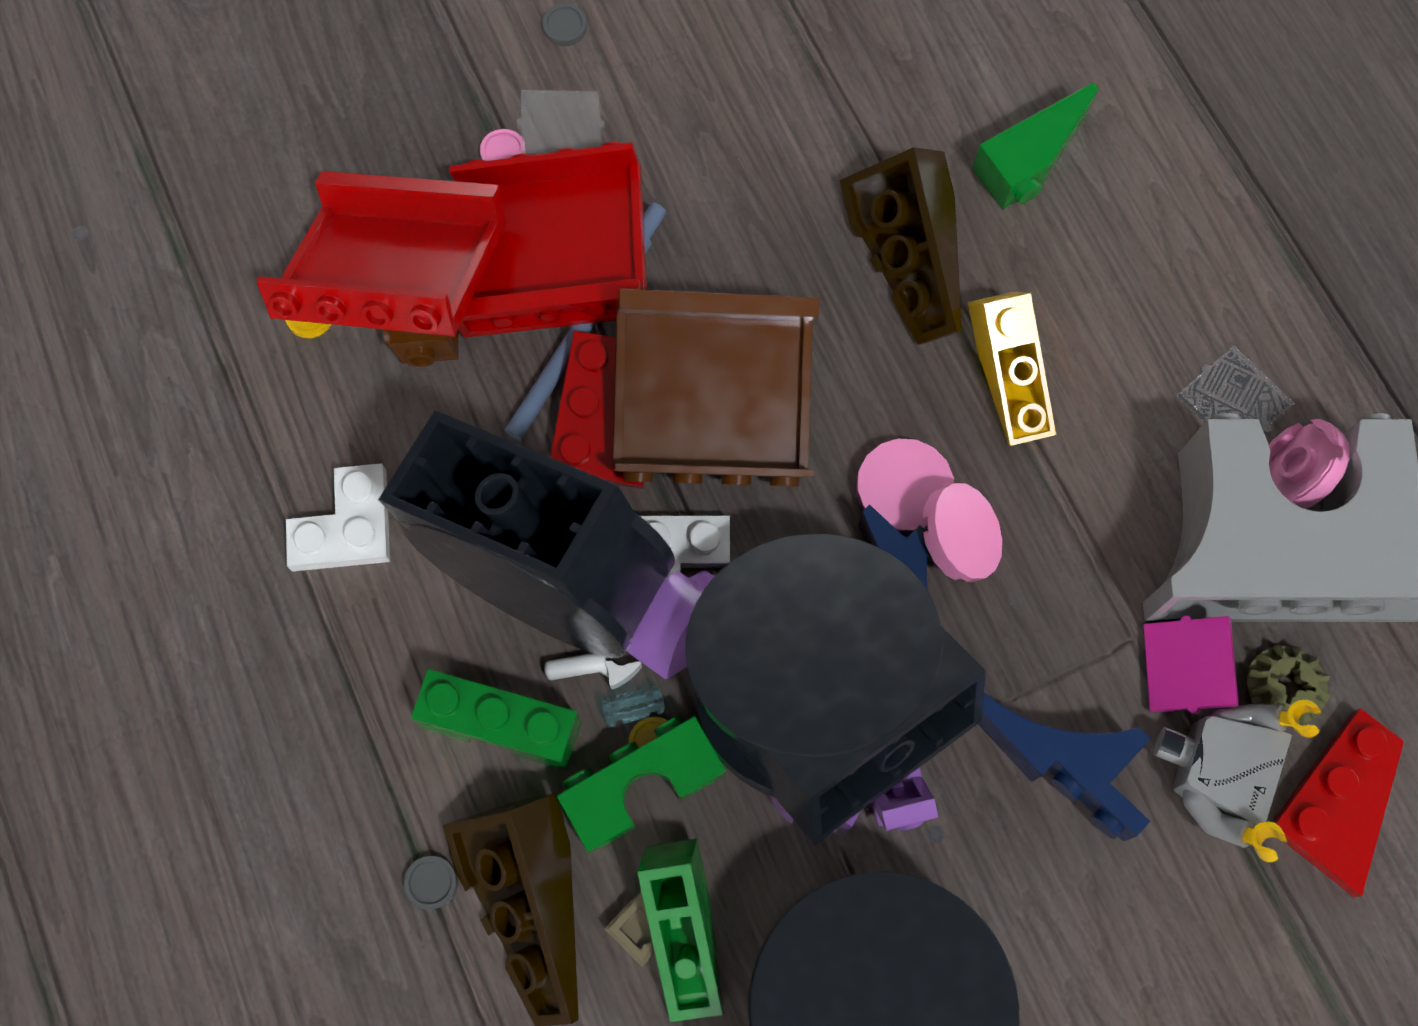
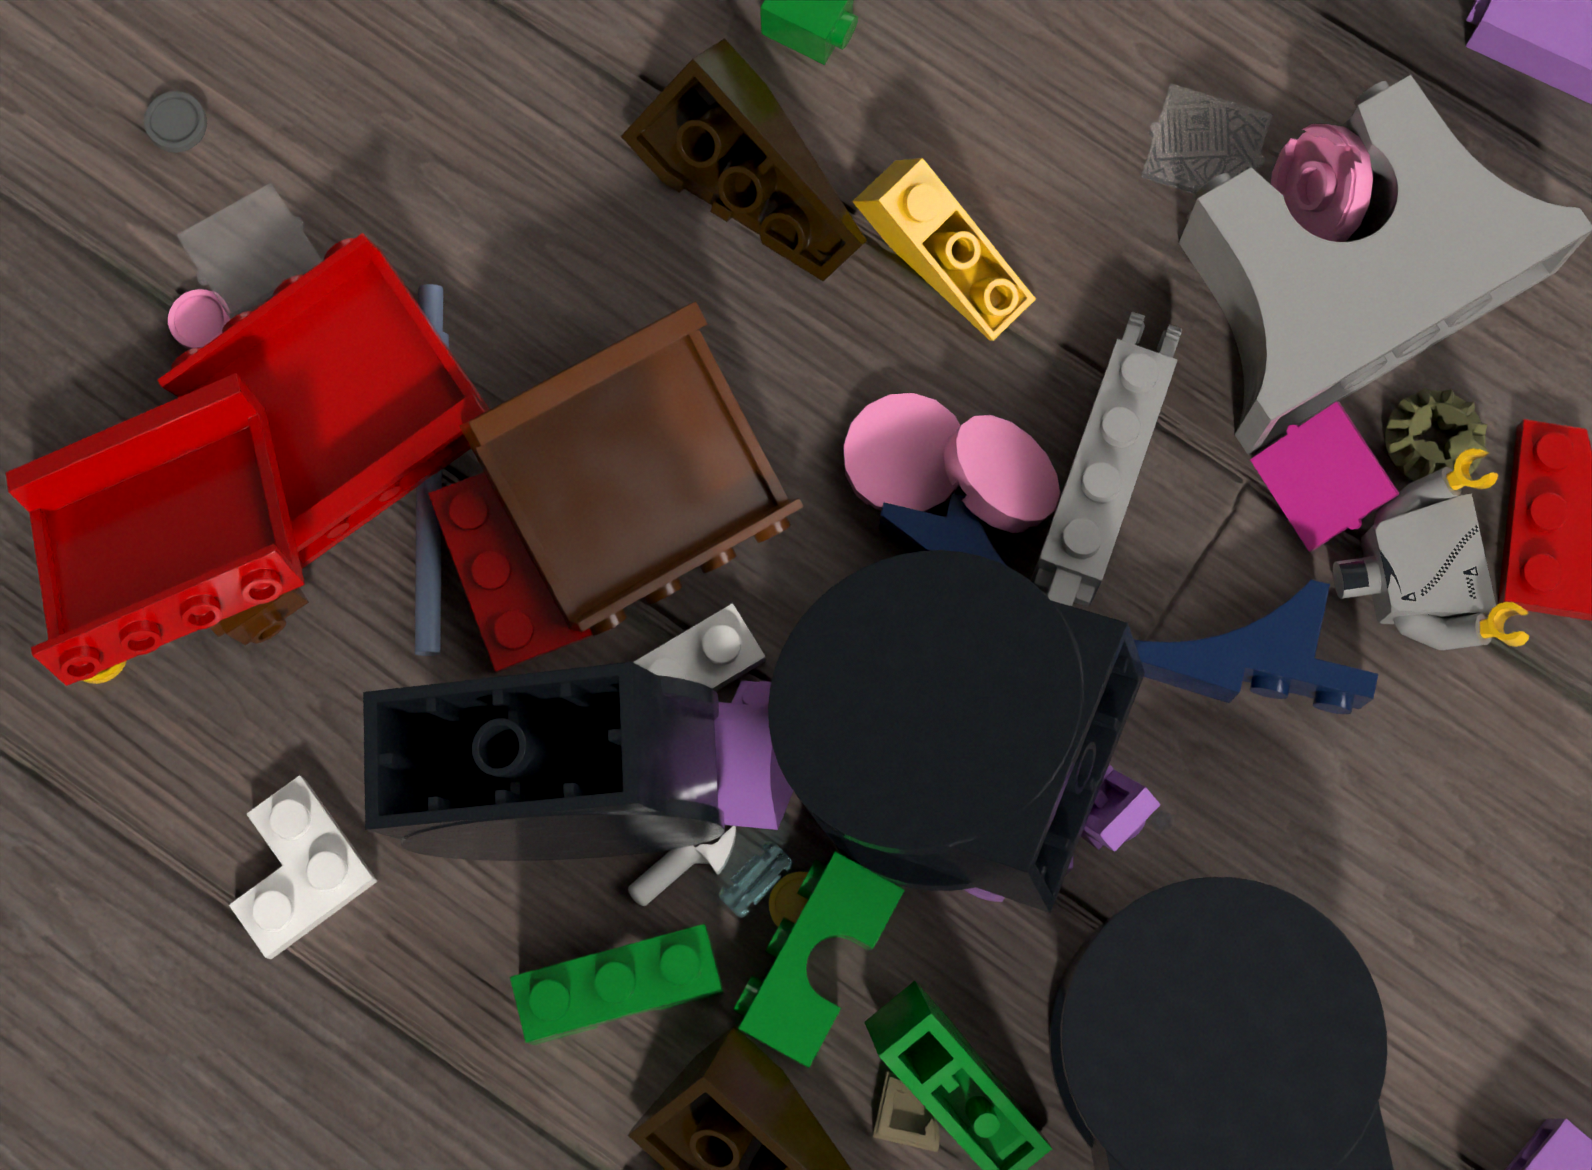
camera: 30 degrees left, 5 degrees up
none -> light grey hinge [1031,312,1182,607]

